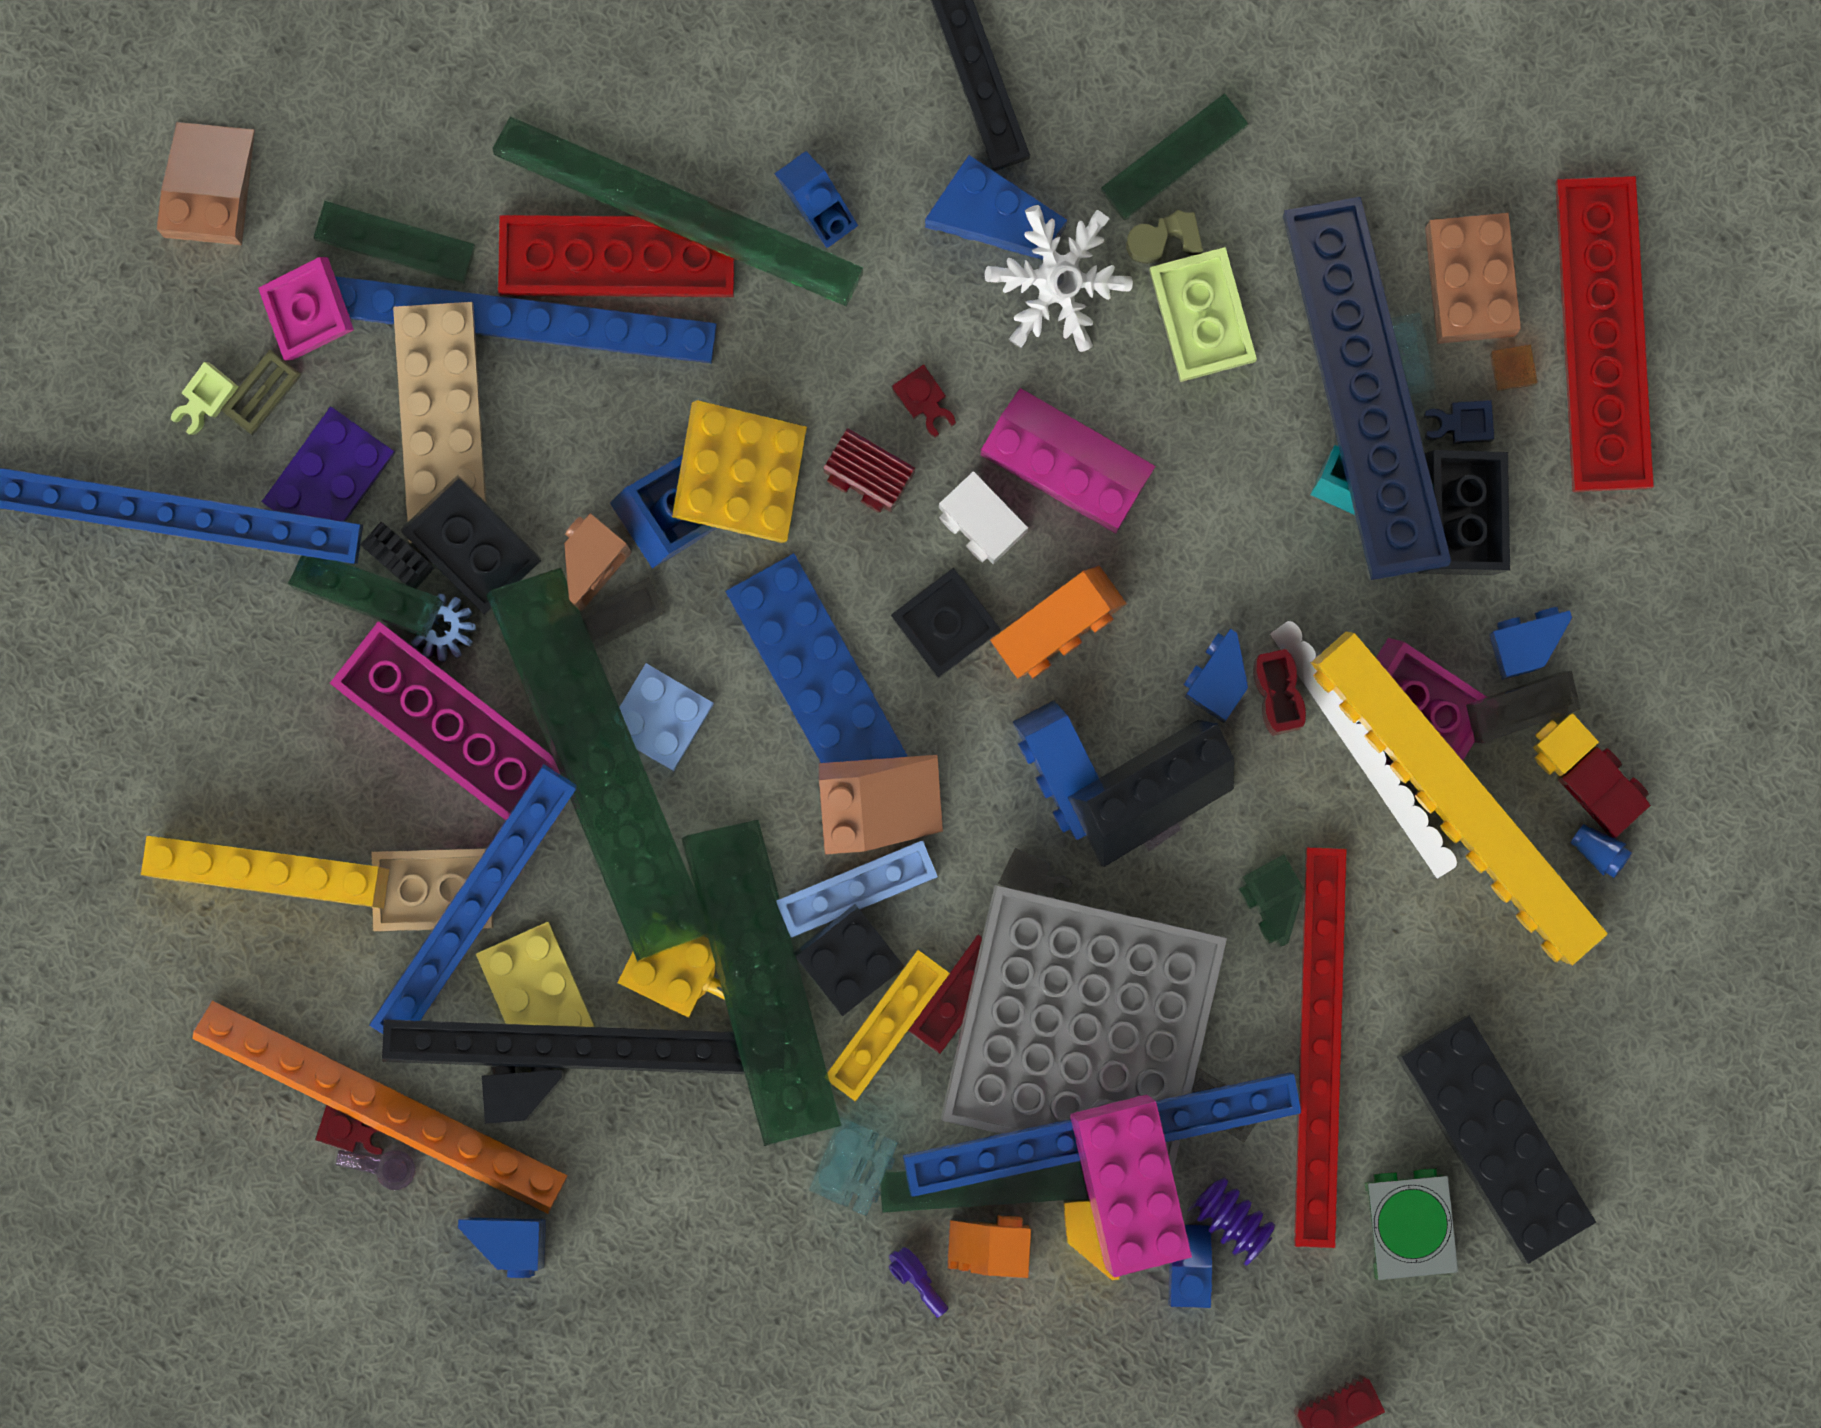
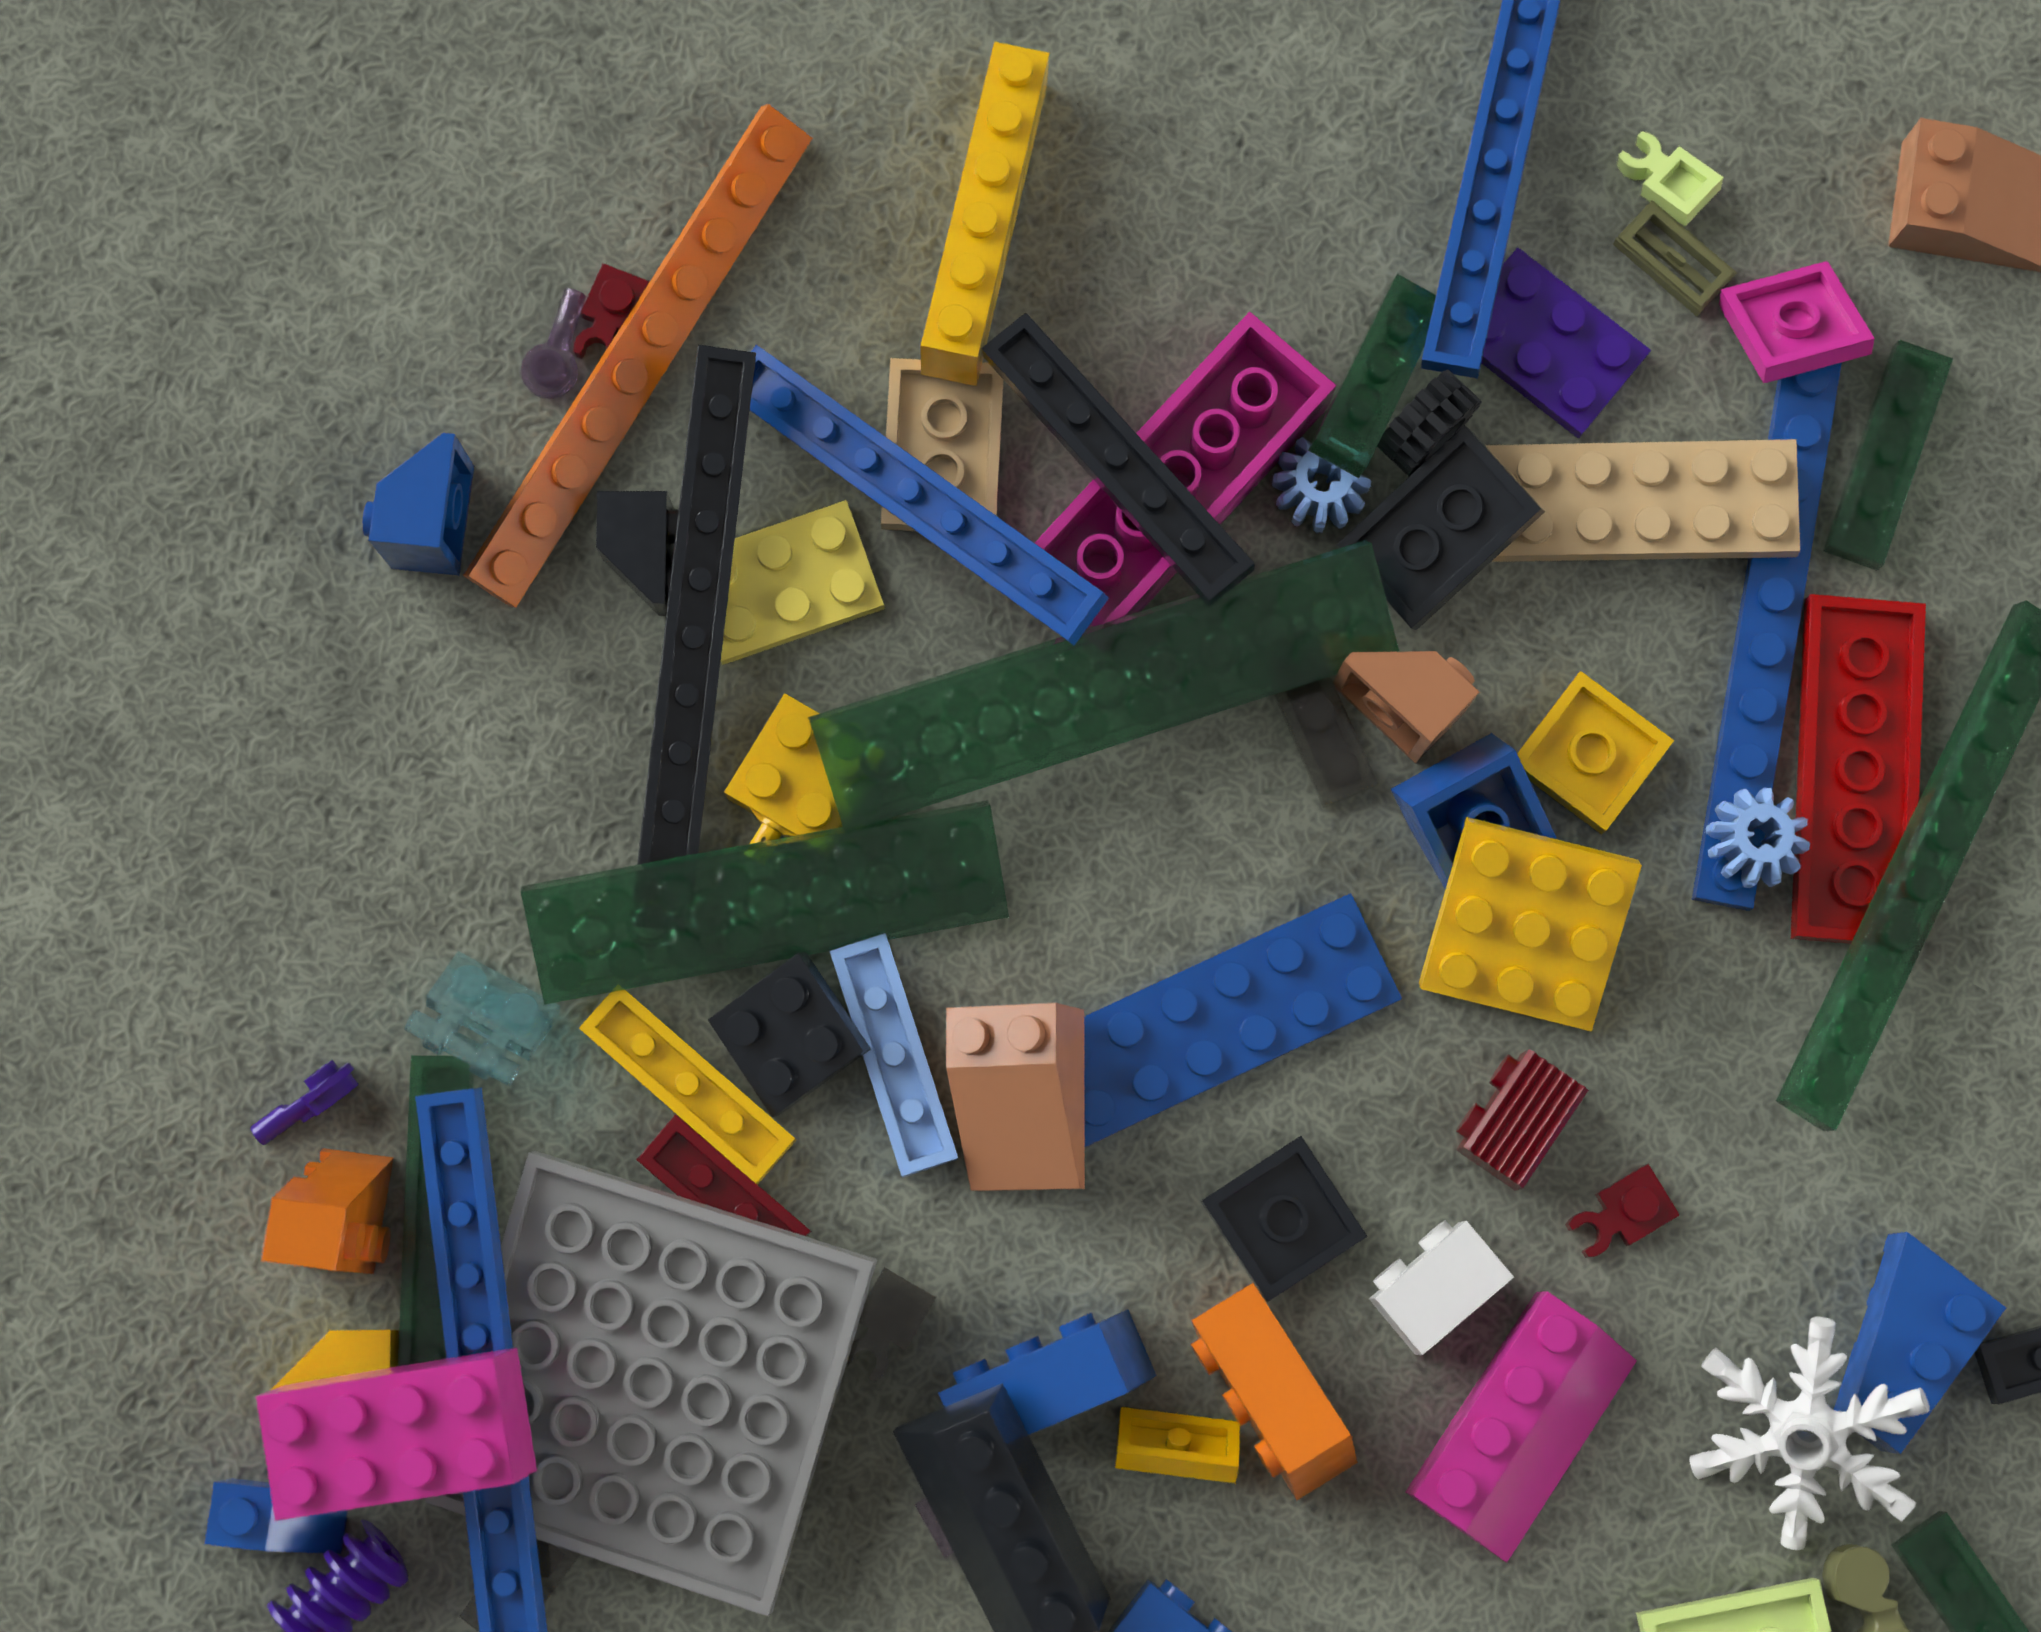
camera: 90 degrees right, 5 degrees down
light blue plate [605,663,714,771] -> none
blue slope [774,151,858,248] -> none
none -> black plate [981,312,1255,607]
none -> yellow plate [1115,1407,1240,1483]
none -> yellow plate [1517,671,1675,835]
none -> light blue gear [1706,787,1810,888]

